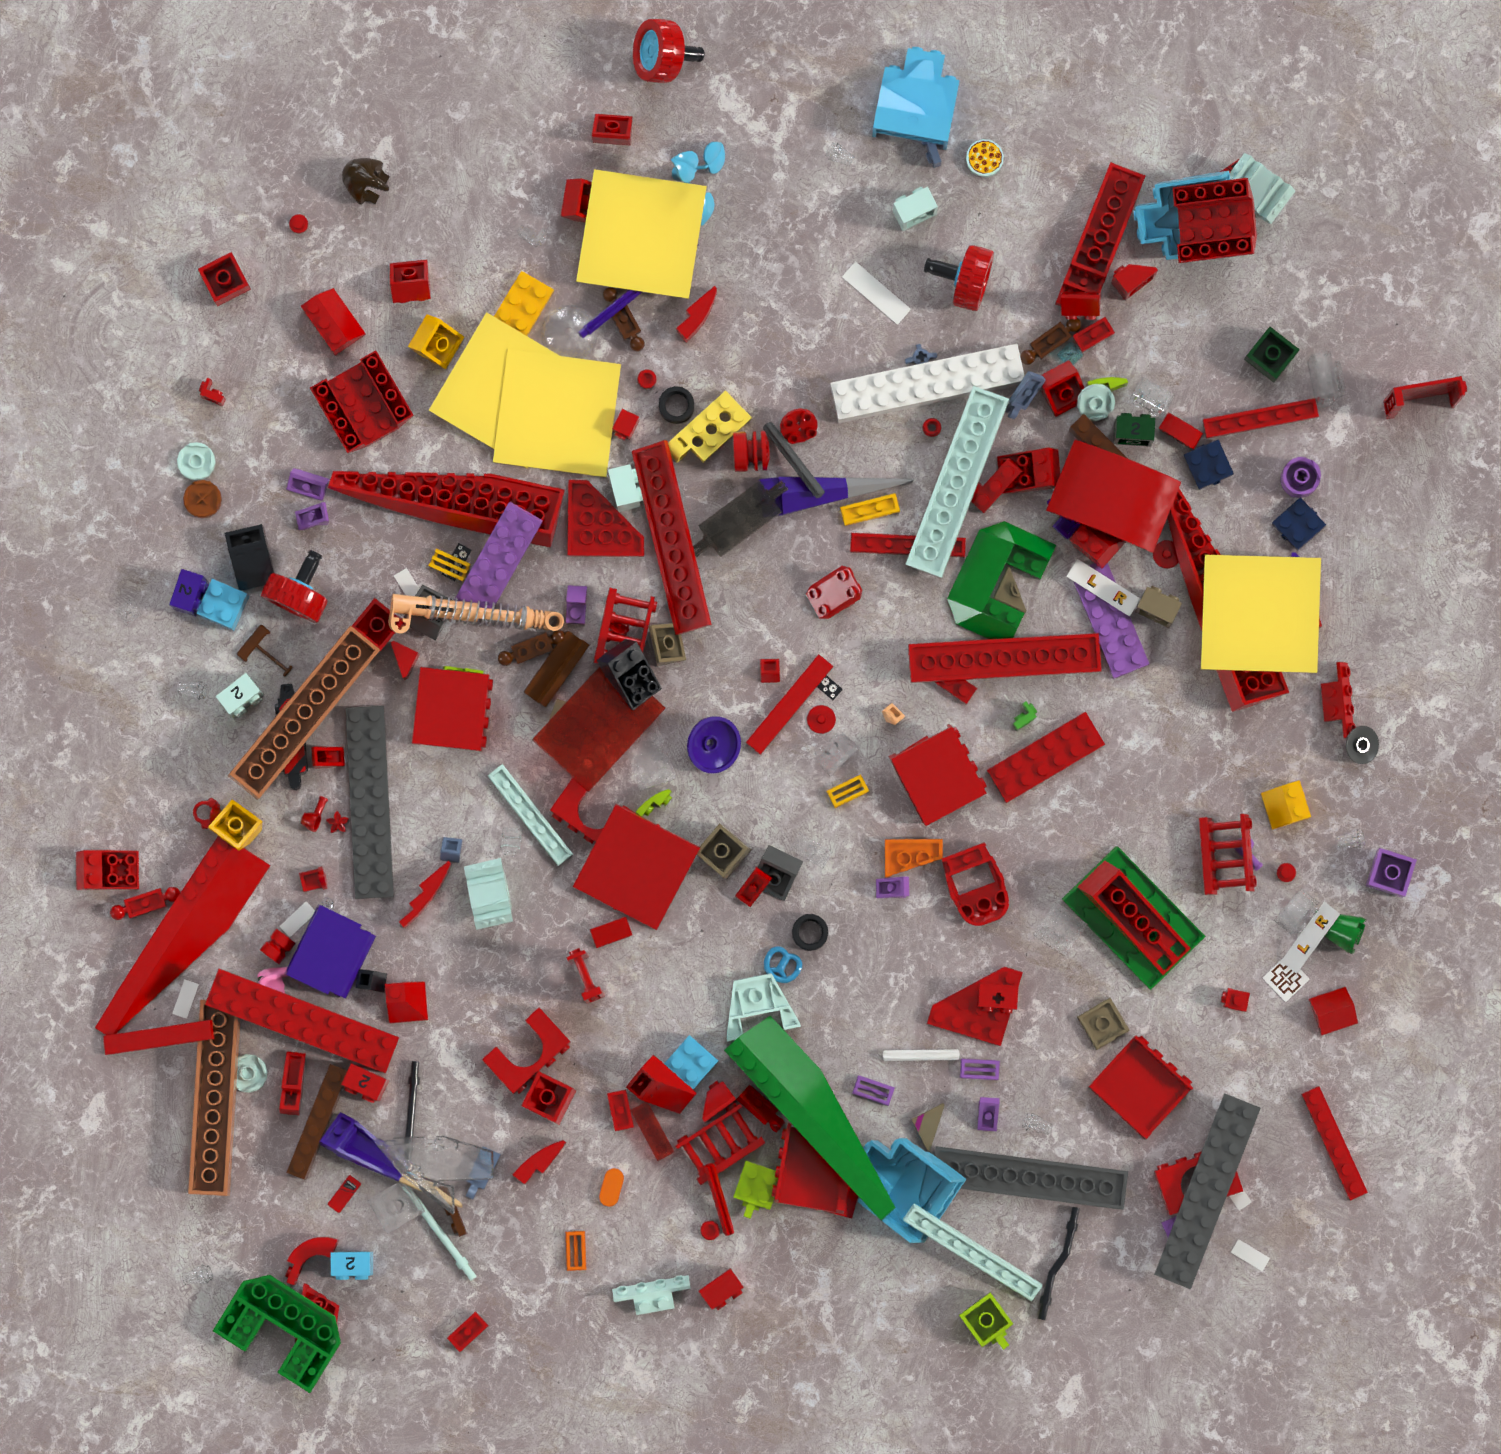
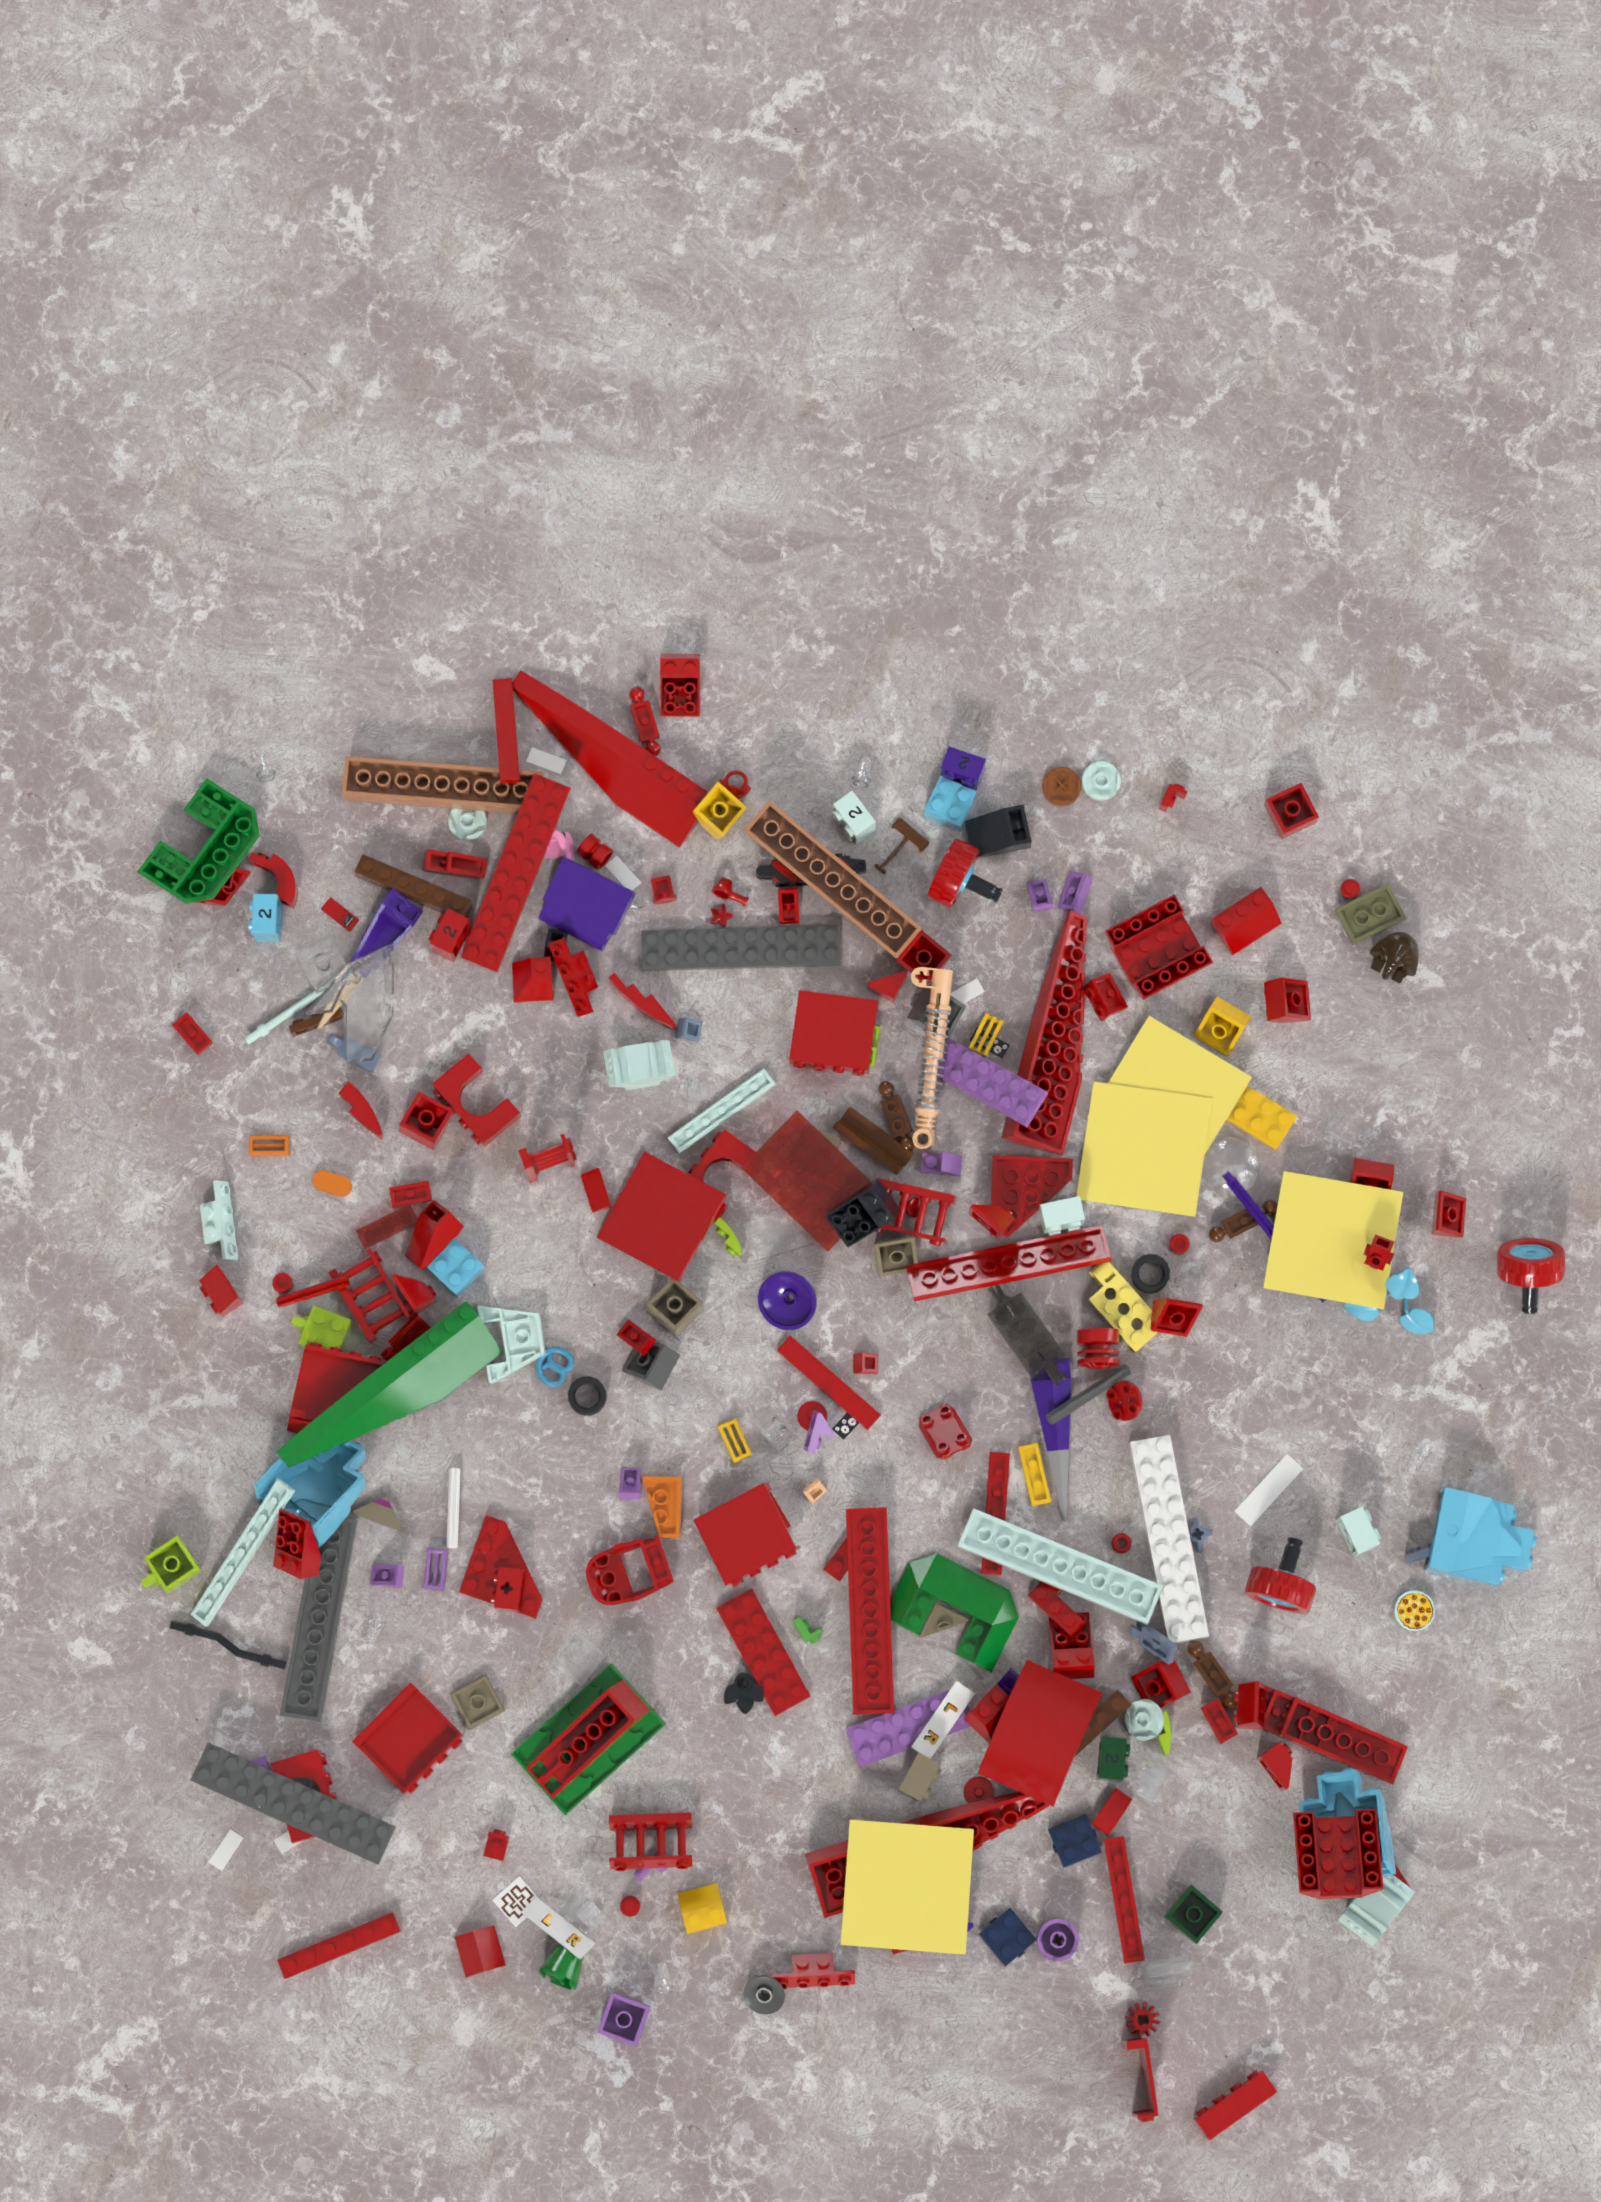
camera: 90 degrees right, 5 degrees down
black bar [404,1061,420,1165] -> none
red brick [612,409,640,440] -> none
red slope [676,286,717,343] -> none
medium lavender tile [852,1075,895,1106] -> none
clear light blue slope [1057,342,1084,365] -> none
none -> red slope [273,1508,321,1579]
none -> red bracket [548,938,598,1017]
none -> black plate [724,1673,764,1714]
none -> slope [803,1410,835,1454]
none -> red slope [968,1204,1015,1240]
none -> red bracket [1083,973,1128,1021]
none -> red gear [1125,2002,1160,2038]
none -> red slope [1150,1298,1203,1337]
none -> red brick [1194,2070,1277,2141]
none -> olive plate [1335,884,1406,945]
none -> red brick [1363,1234,1394,1271]

